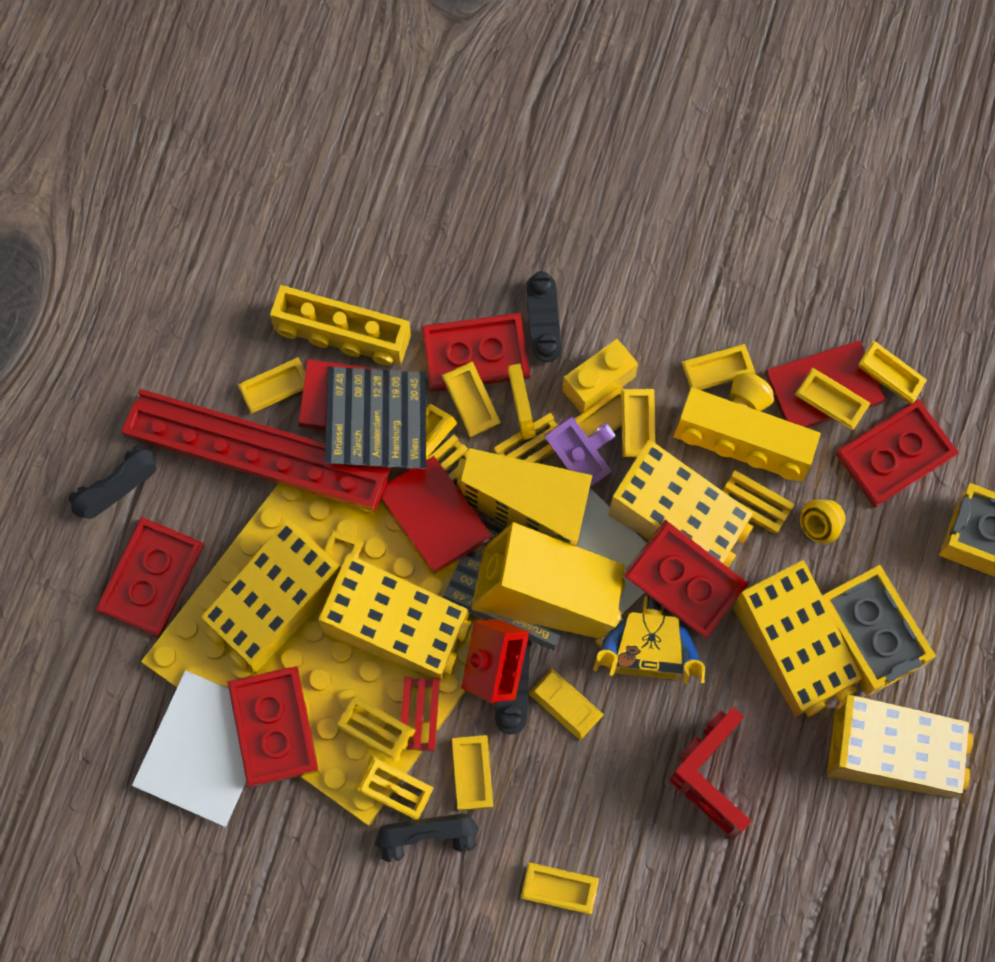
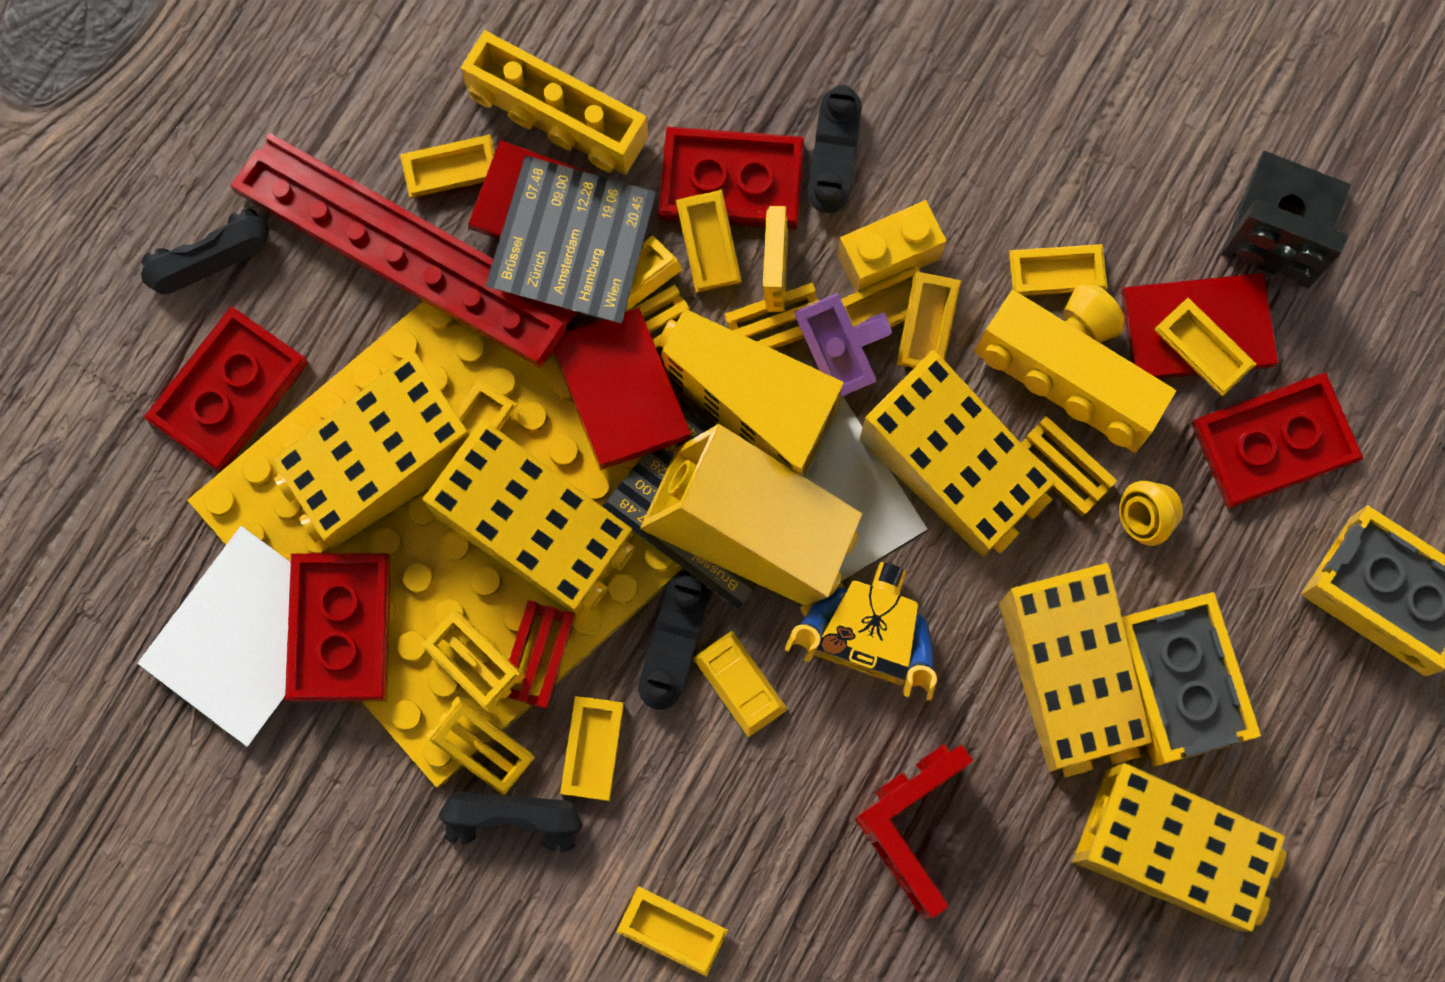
camera: 15 degrees right, 5 degrees up
red brick [461,619,529,703] -> none
red tile [623,519,749,639] -> none
yellow tile [858,340,927,404] -> none
none -> pearl dark grey bracket [1221,150,1352,288]

